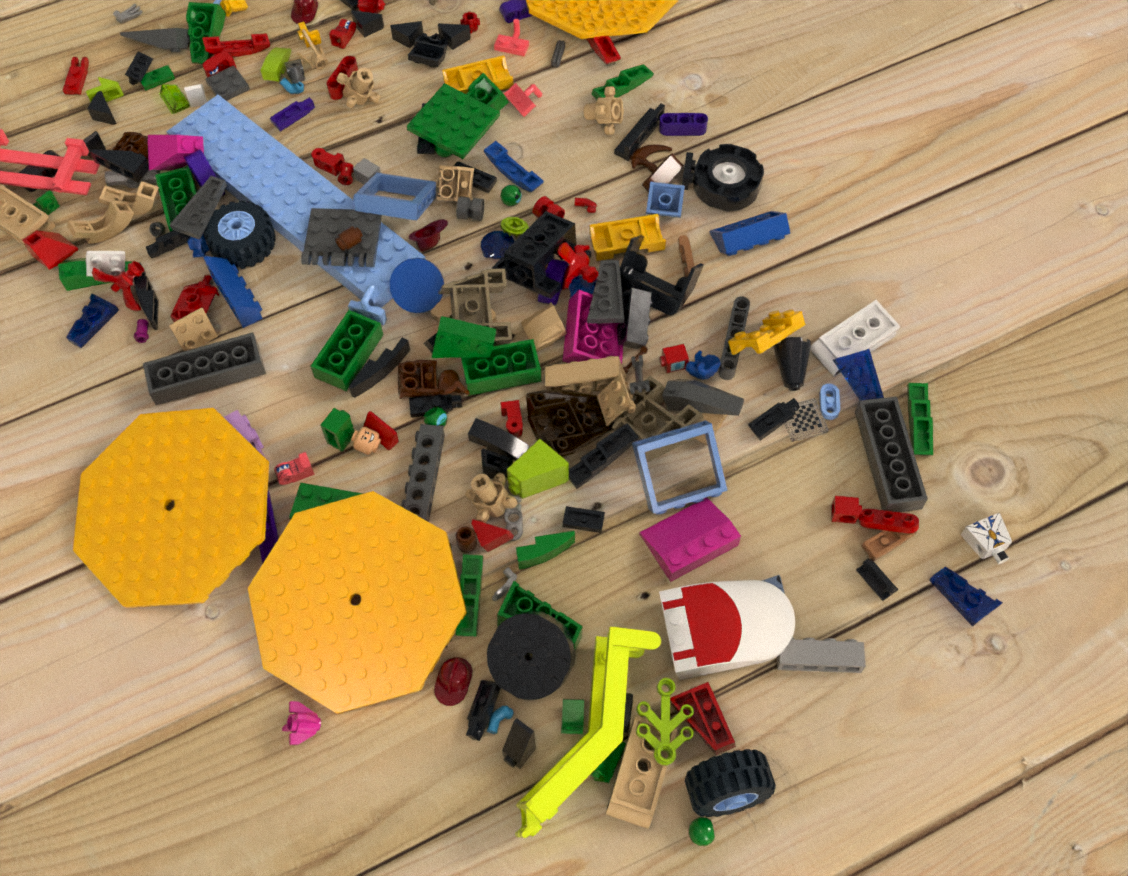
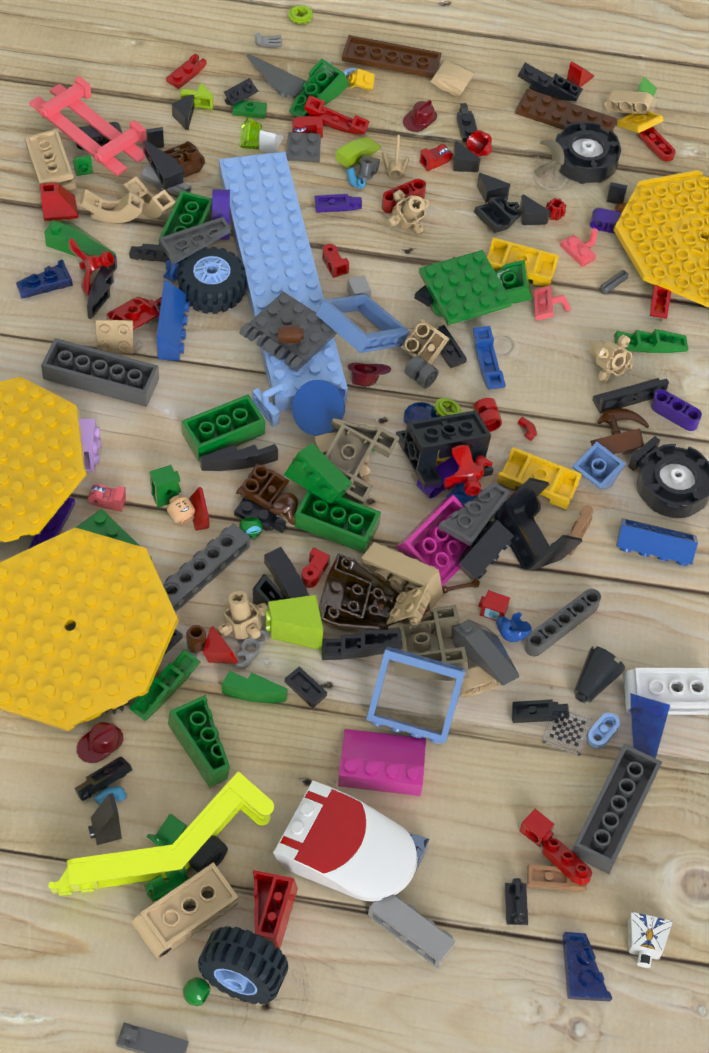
camera: 30 degrees right, 5 degrees down
white bracket [86,251,125,276] -> none
magenta pin [134,319,149,343] -> none
dark pink slope [148,135,204,171] -> none
dark grey hinge [149,222,166,237] -> none
yellow bracket [297,22,321,48] -> none
red bush [338,162,354,185] -> none
black piece [487,611,576,700] -> none
light grey piece [492,567,517,601] -> none
green piece [500,185,522,206] -> none
tan slope [521,302,567,352] -> none
dark grey hinge [630,355,650,394] -> none
lime plant [636,678,694,766] -> none
yellow piece [728,309,806,355] -> none
green slope [907,383,933,455] -> none

